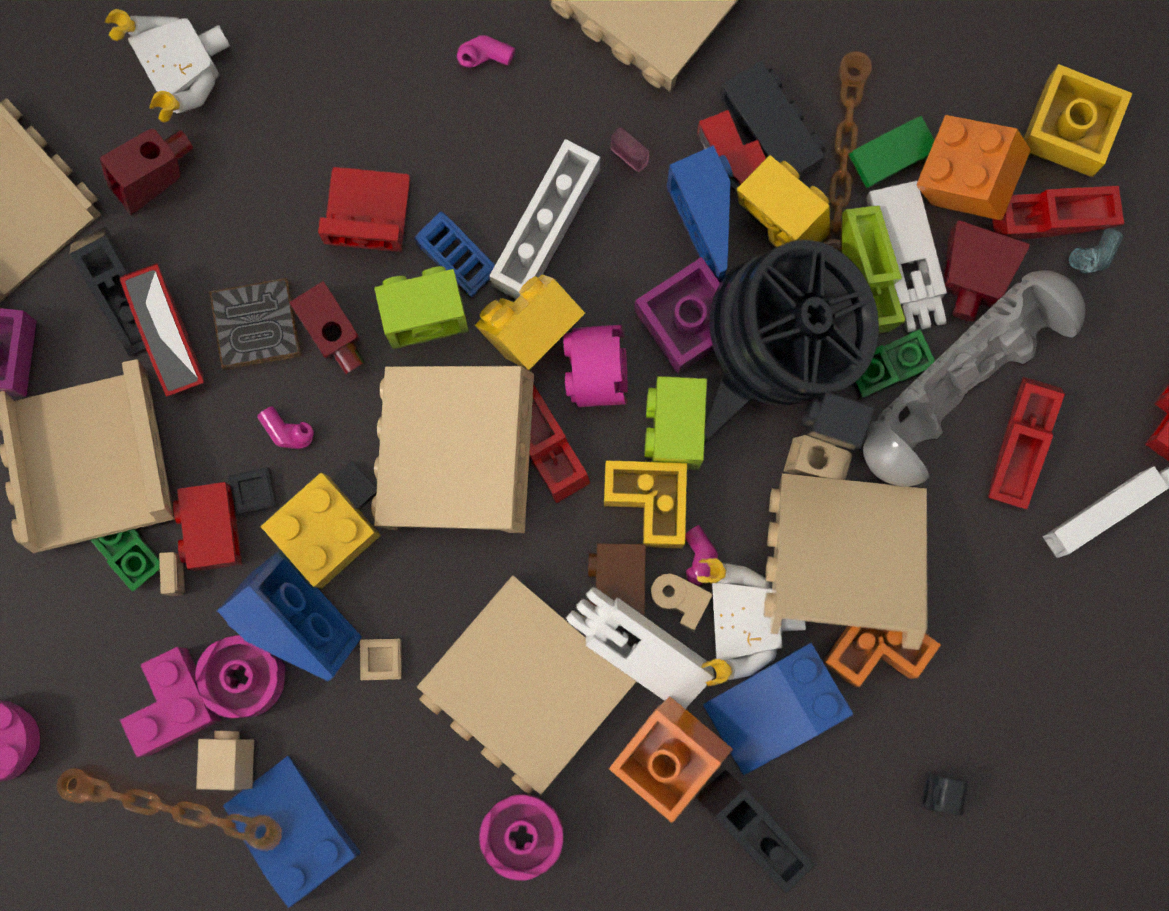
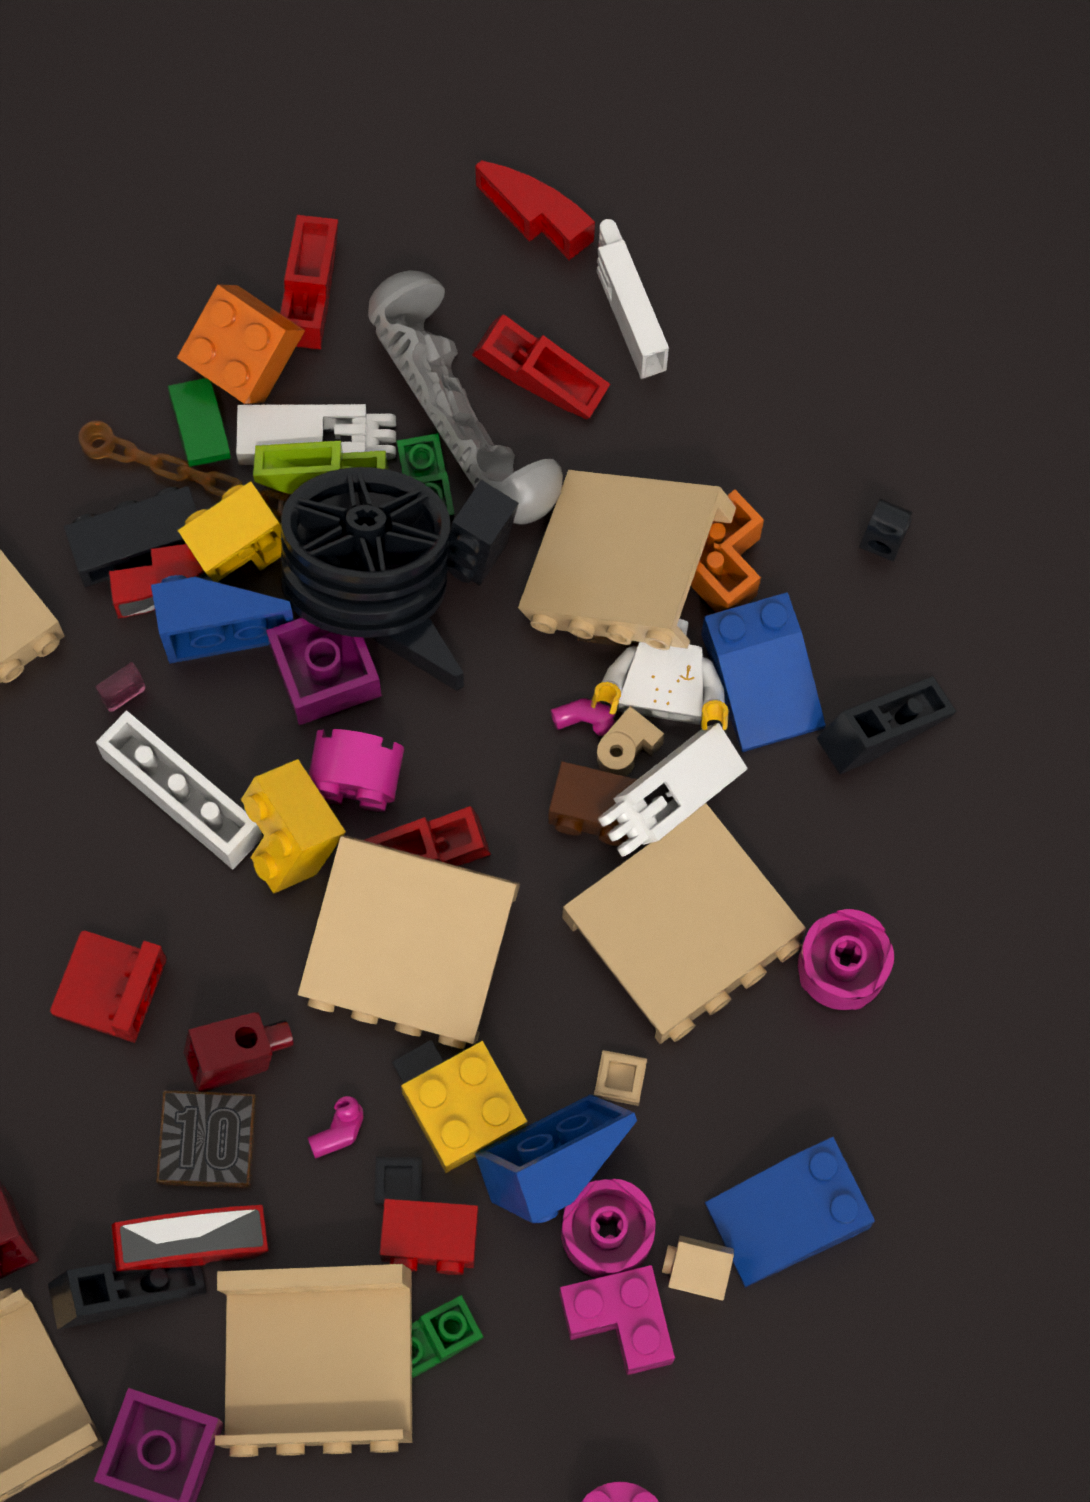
camera: 80 degrees left, 10 degrees down
clear orange piece [57,768,281,851] -> none
tan tile [159,552,185,596] -> none
lime brick [374,267,469,349] -> none
blue slope [414,211,495,298] -> none
yellow brick [604,461,687,548] -> none
orange brick [609,696,733,823] -> none
lime brick [644,377,707,470] -> none
tan leg [784,435,853,480] -> none
dark red torso [943,220,1030,322] -> none
yellow brick [1024,64,1132,177] -> none
clear light blue arm [1069,228,1124,273] -> none

